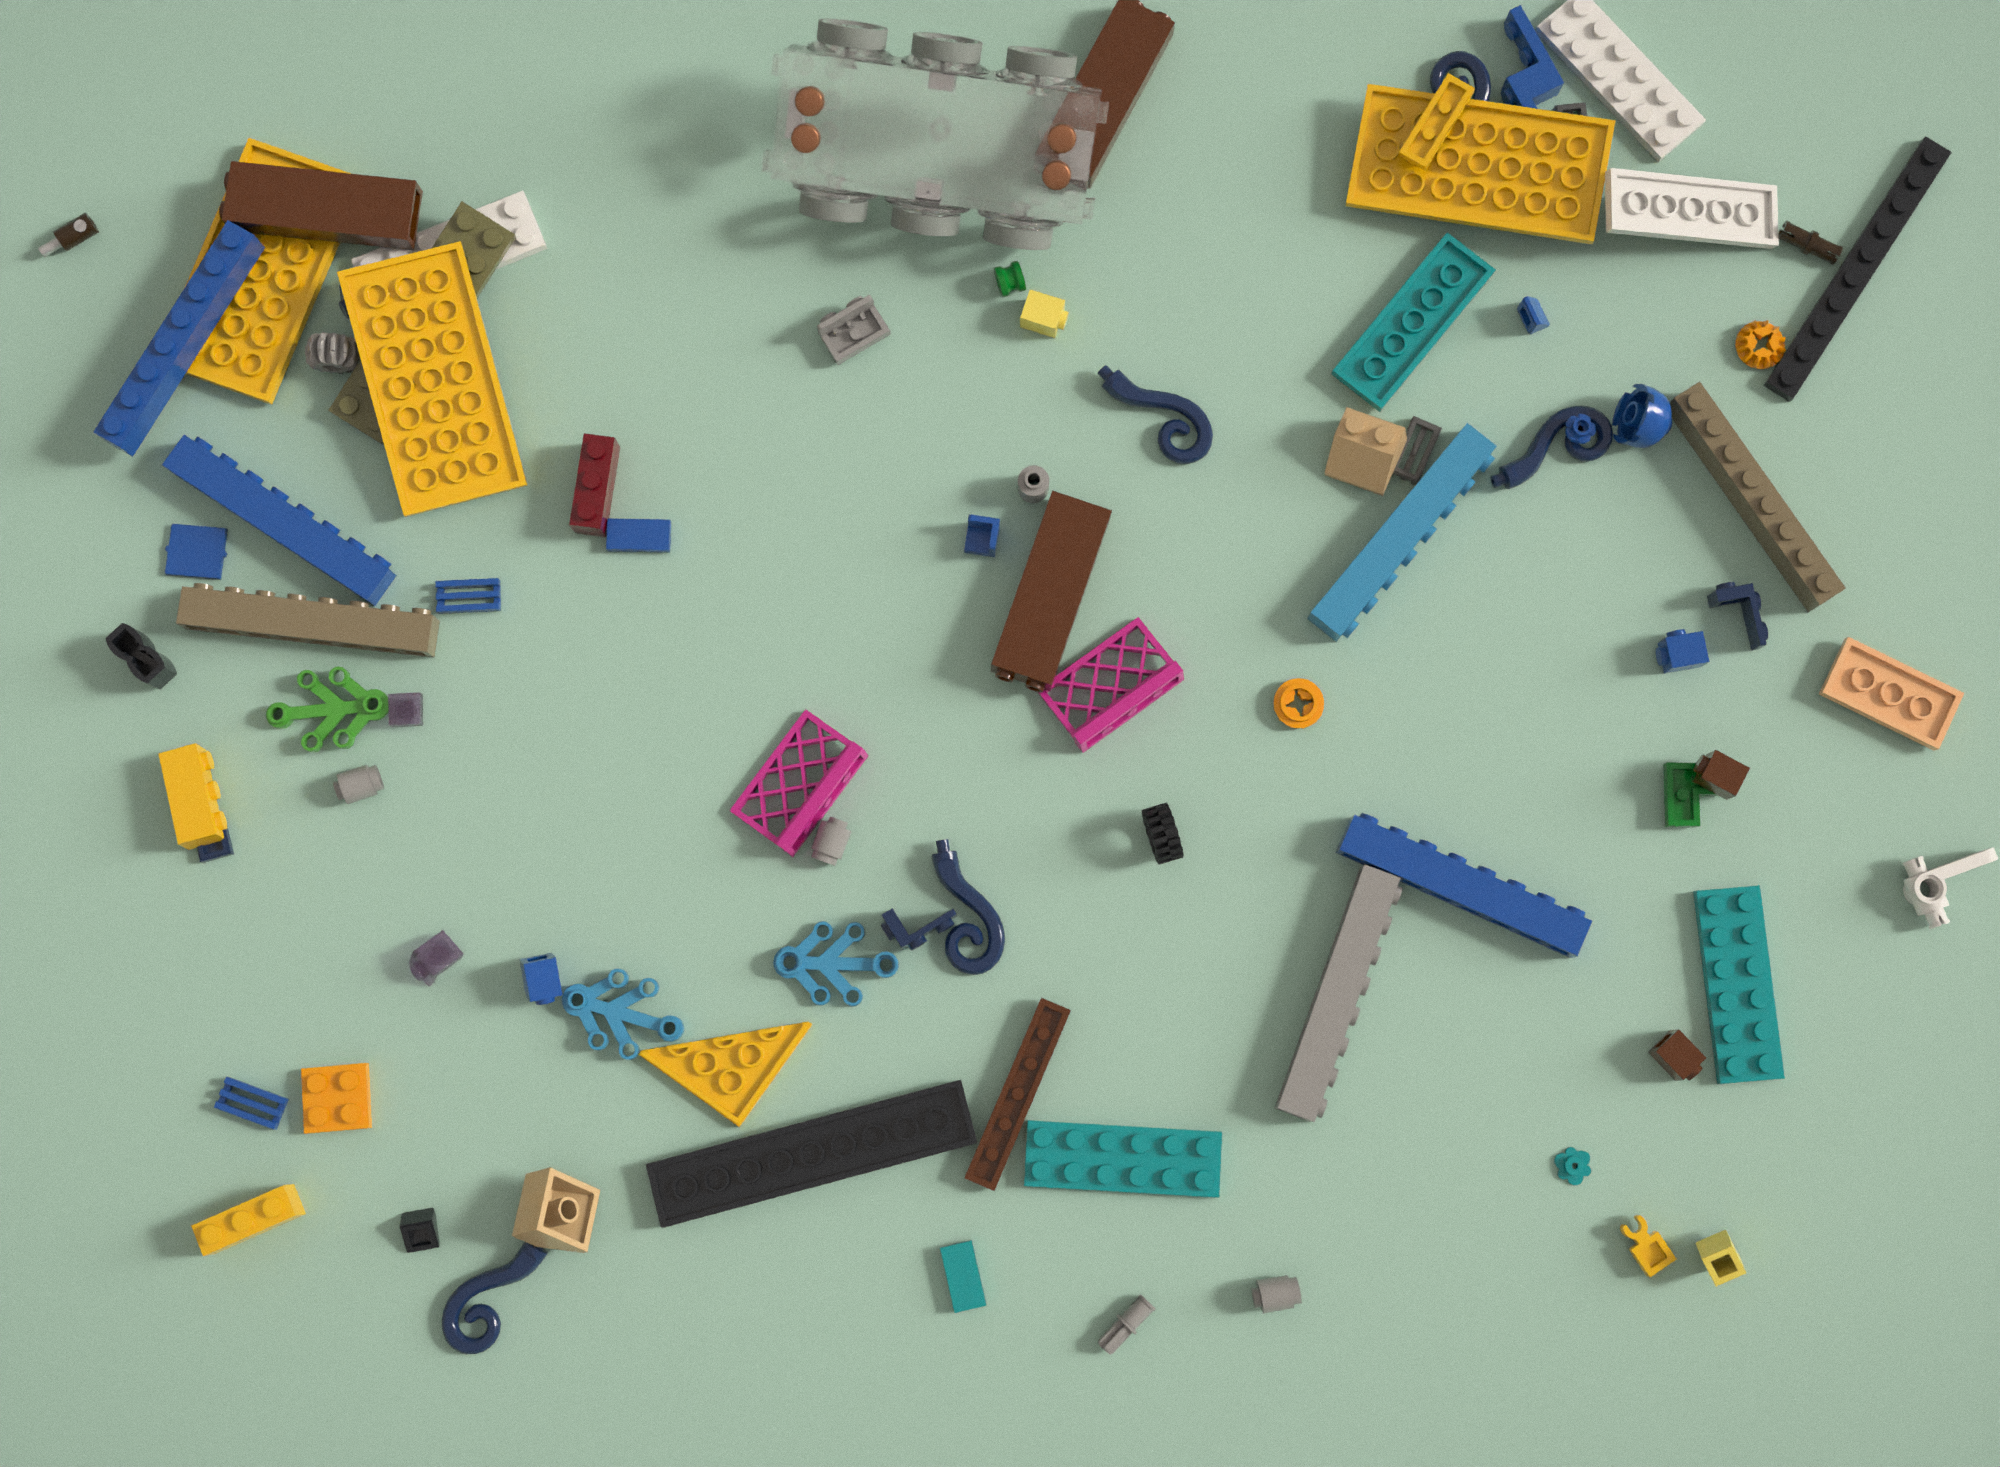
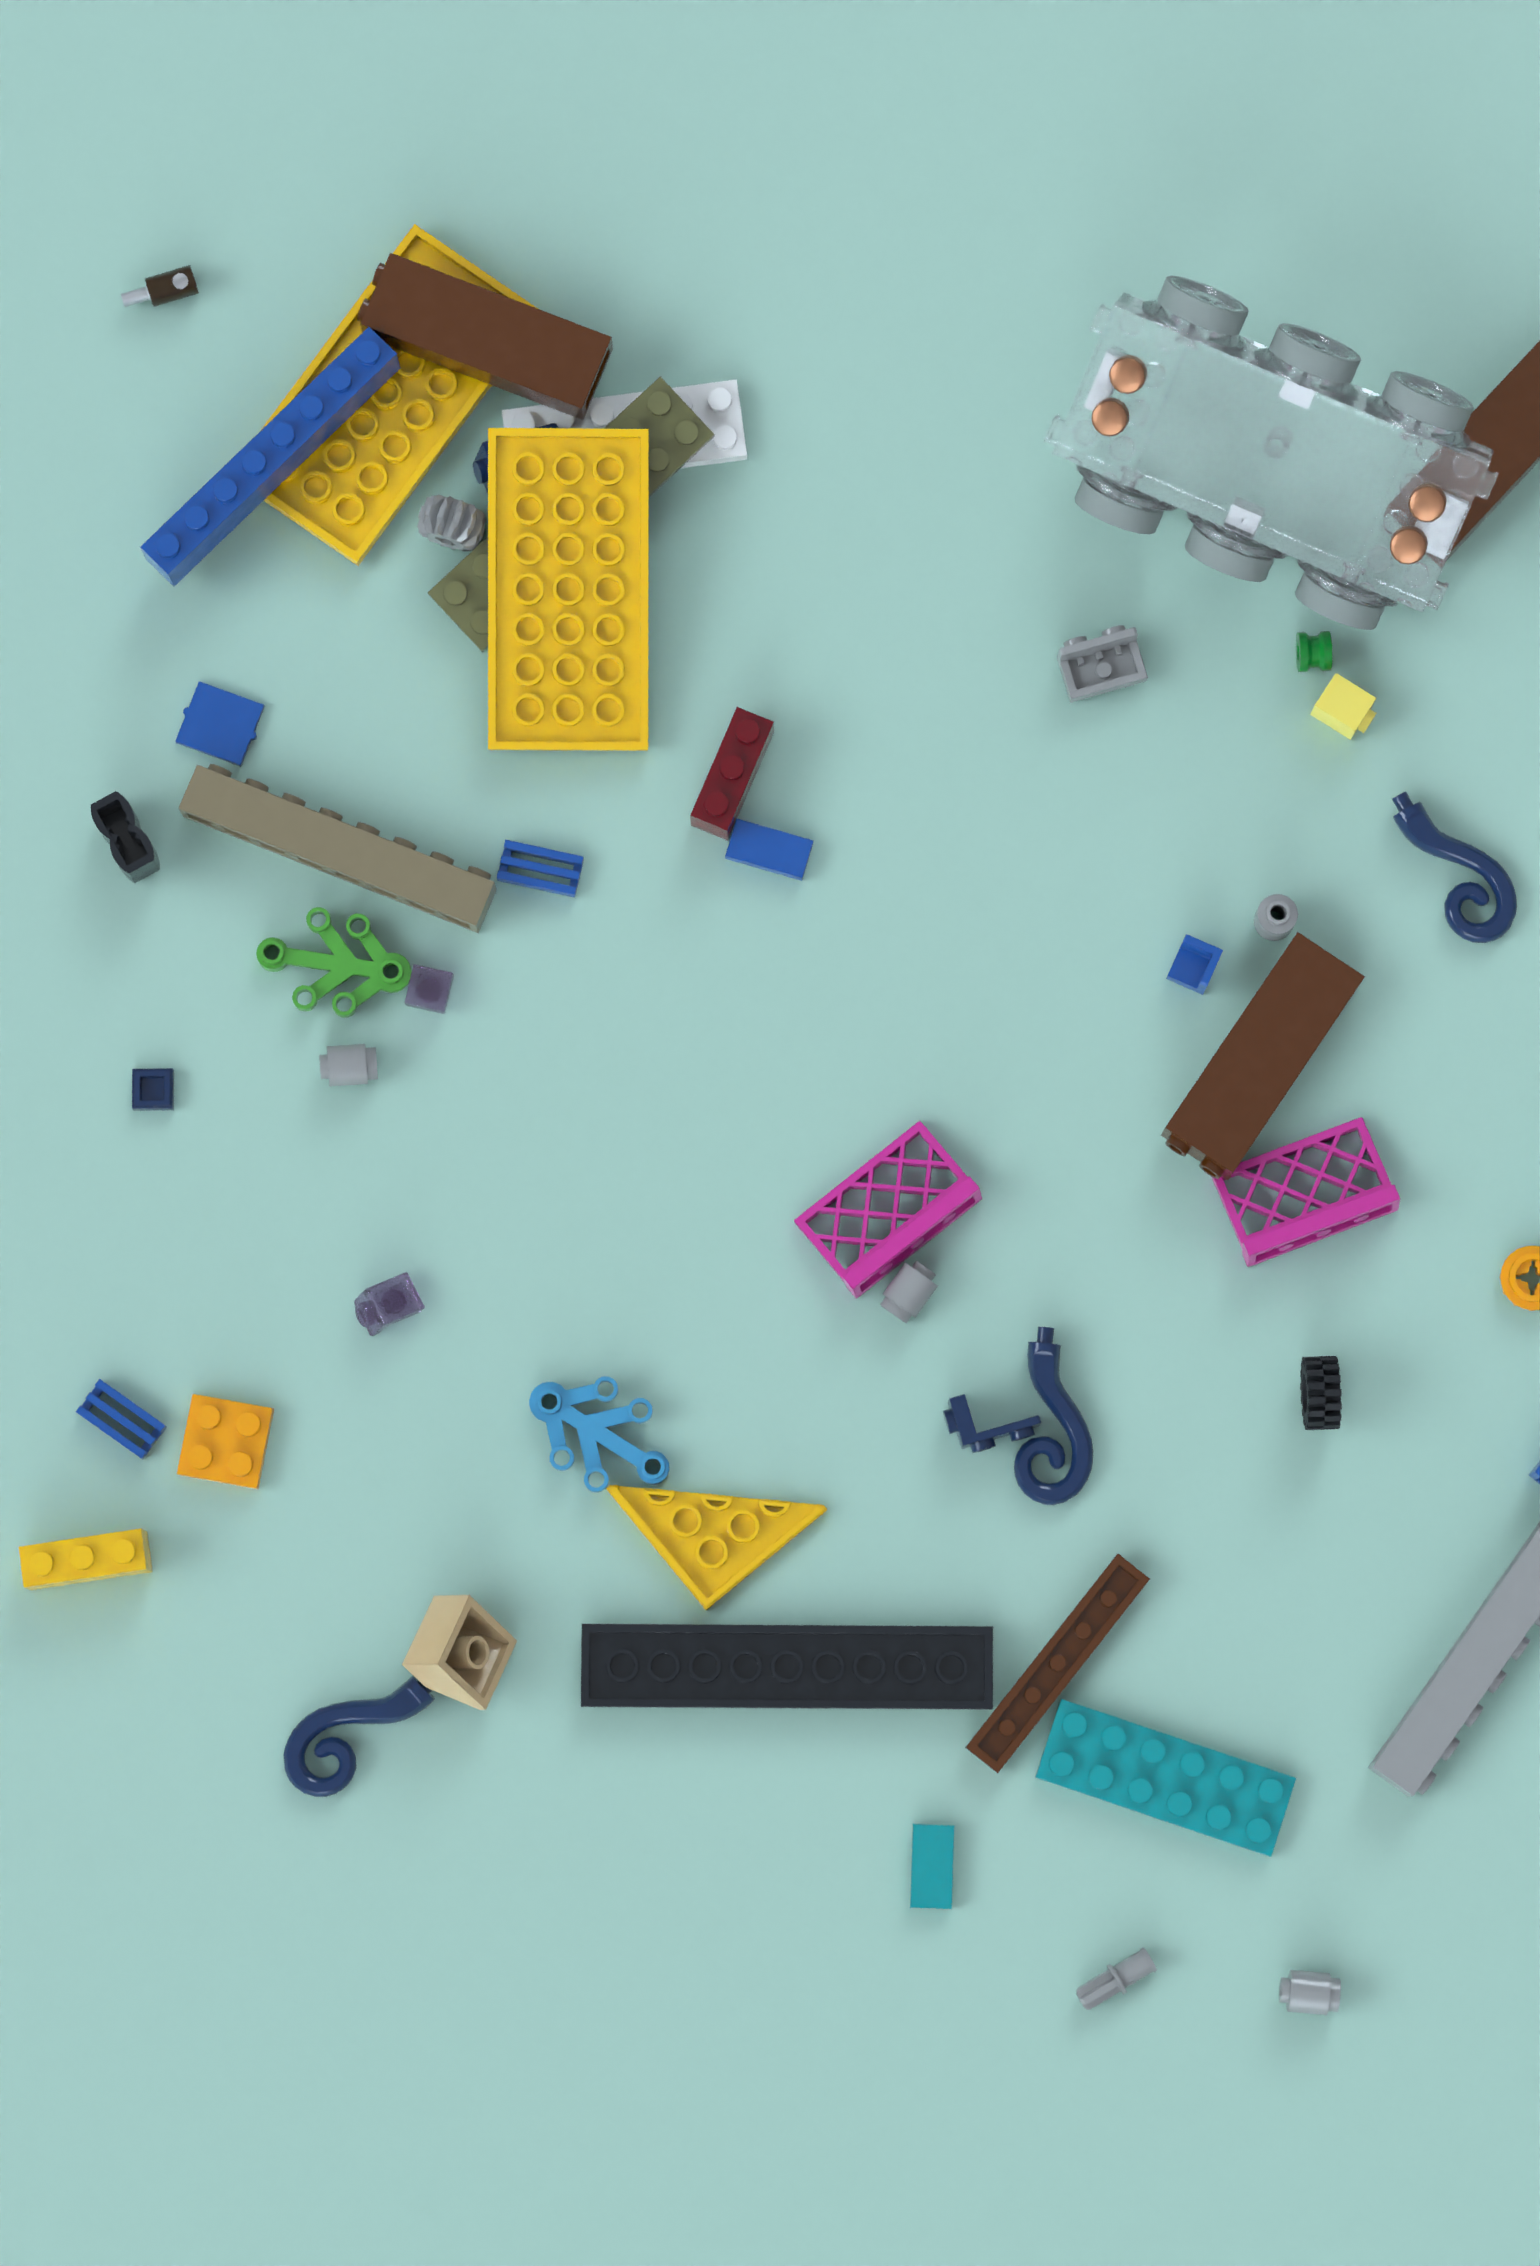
camera: 15 degrees right, 0 degrees up
yellow brick [158,743,227,850] -> none
blue brick [162,435,396,606] -> none
black slope [399,1208,440,1253] -> none
blue brick [519,953,562,1005] -> none
dark azure plant [773,921,899,1006] -> none

